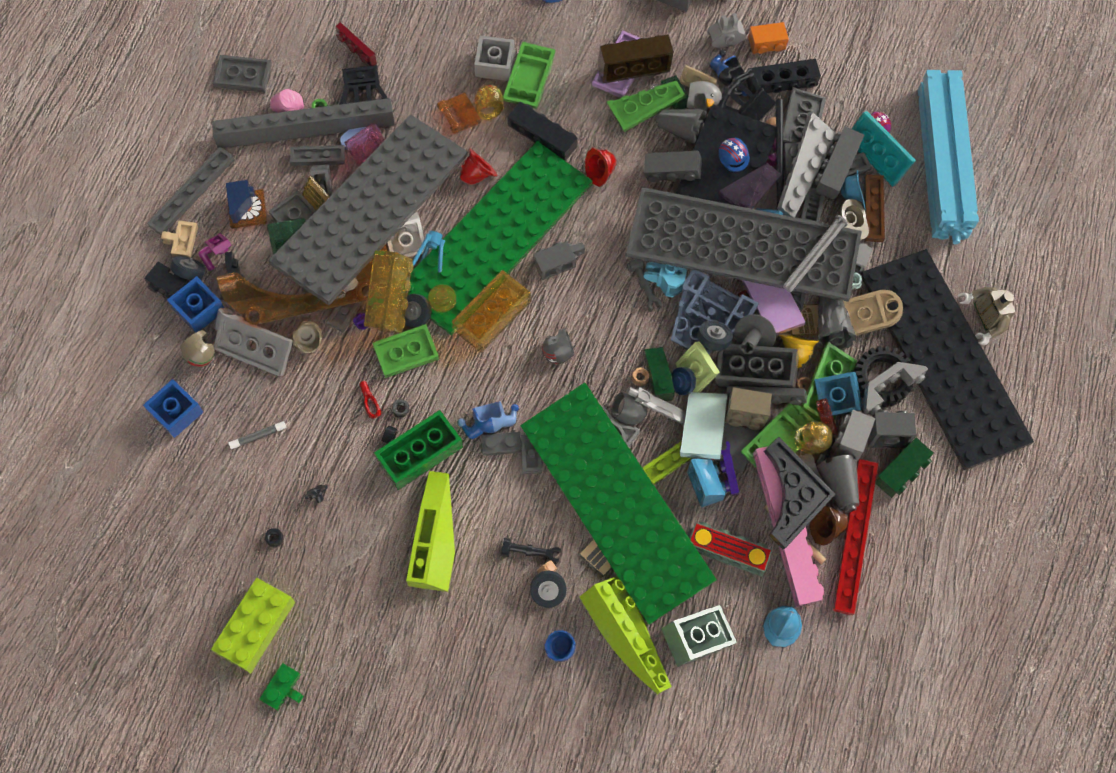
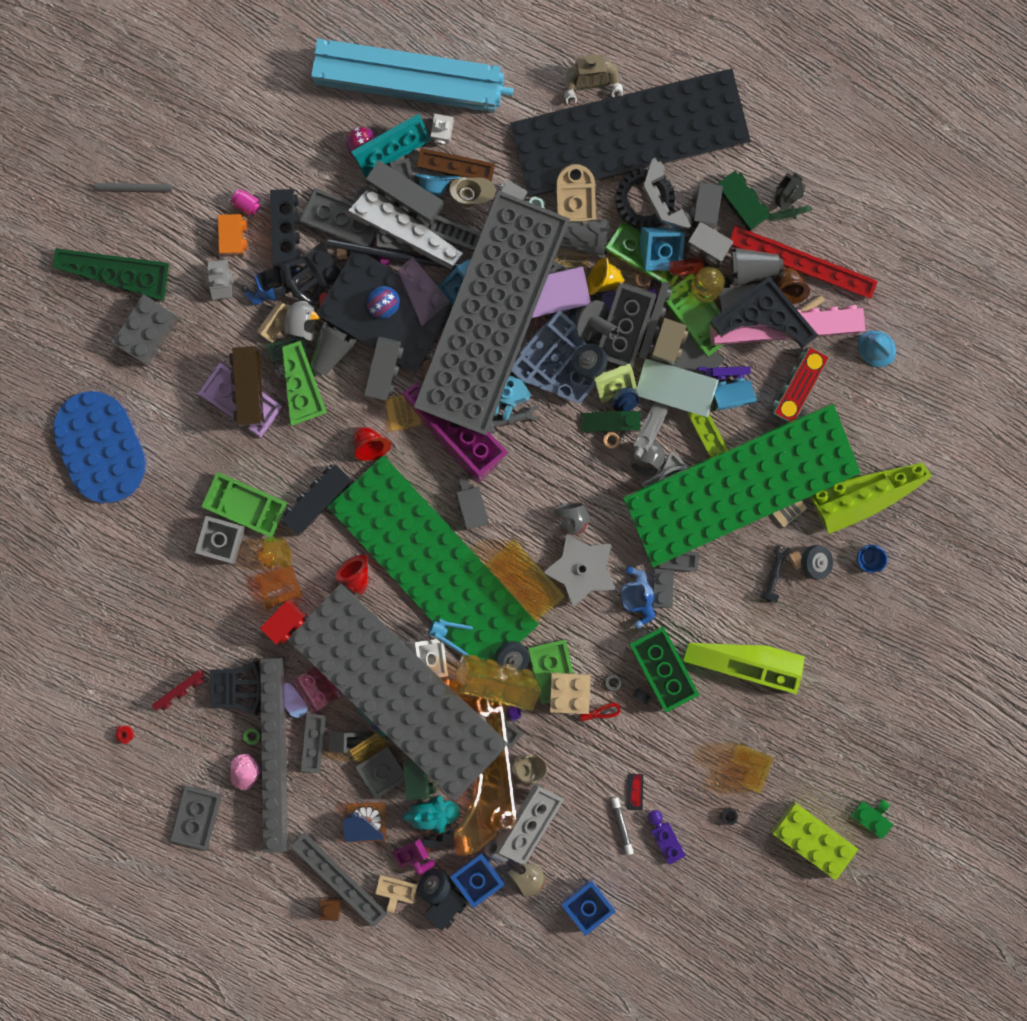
camera: 80 degrees left, 20 degrees up
black plant [304,484,328,503] -> none
clear yellow plate [428,285,456,312] -> none
sand green slope [661,605,737,667] -> none
light grey axle [783,215,848,292] -> none
none -> red plate [115,725,134,744]
none -> dark pink brick [231,189,261,216]
none -> red brick [260,600,307,645]
none -> reddish brown brick [319,897,341,921]
none -> clear yellow piece [385,394,422,432]
none -> magenta wedge [402,382,508,484]
none -> teal head [402,795,460,833]
none -> white brick [431,114,454,145]
none -> light grey plate [544,534,615,606]
none -> tan brick [549,672,591,714]
none -> sticker [627,774,644,810]
none -> dark purple plate [647,810,686,865]
none -> clear yellow brick [729,742,774,794]
none -> clear green piece [768,205,812,221]
none -> pearl dark grey hand [775,173,806,210]

